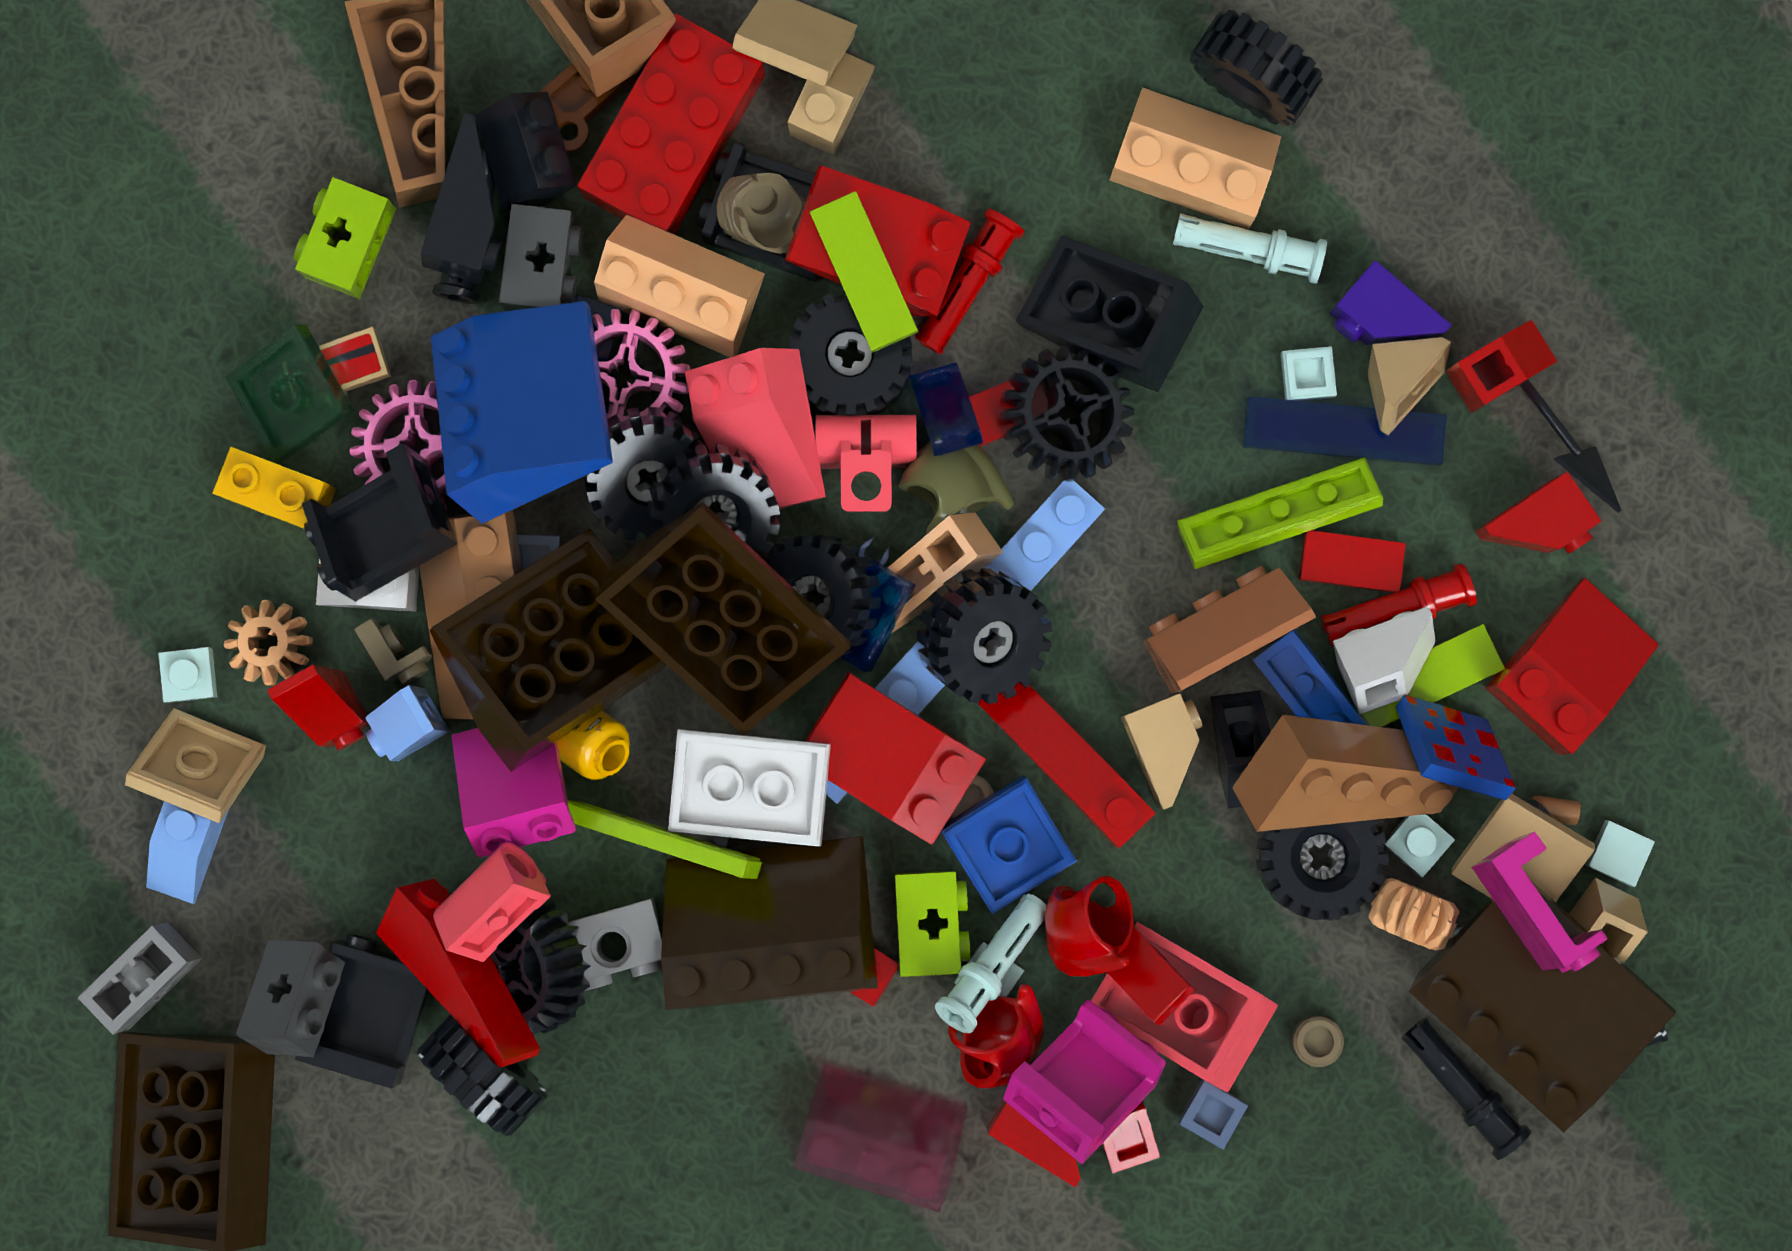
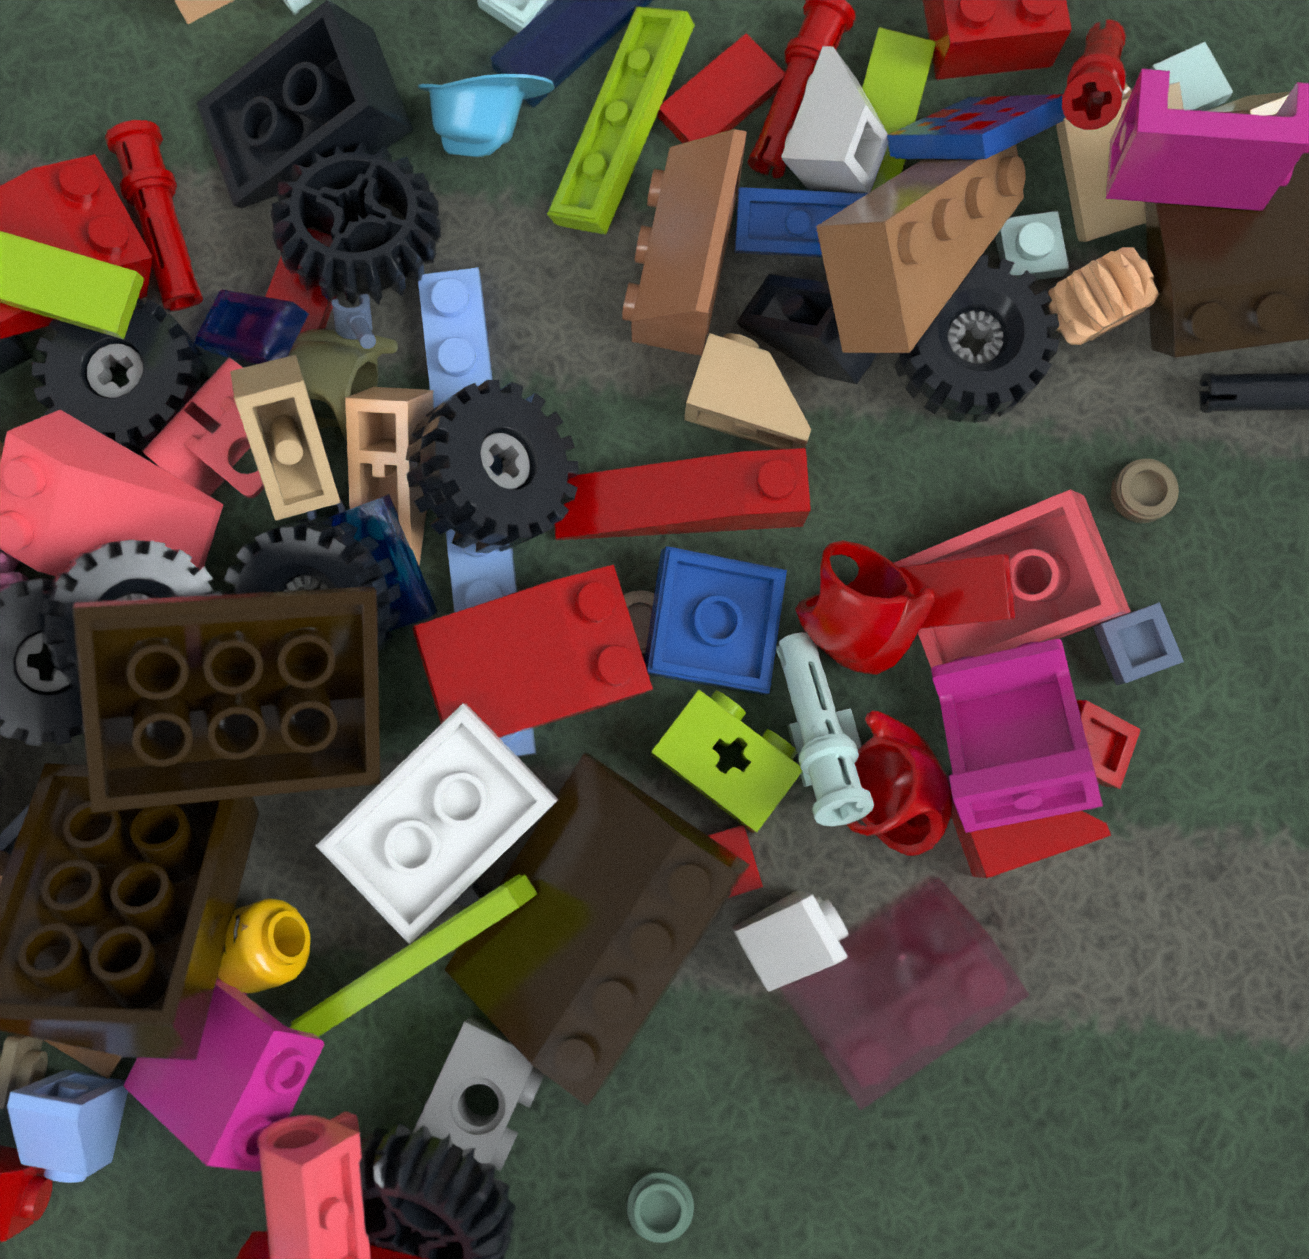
camera: 50 degrees left, 5 degrees down
none -> tan slope [230,355,341,521]
none -> sand blue hand [332,294,376,349]
none -> medium azure piece [418,74,554,157]
none -> sand green plate [627,1170,694,1243]
none -> white slope [732,890,848,992]
none -> red pin [1062,19,1126,130]

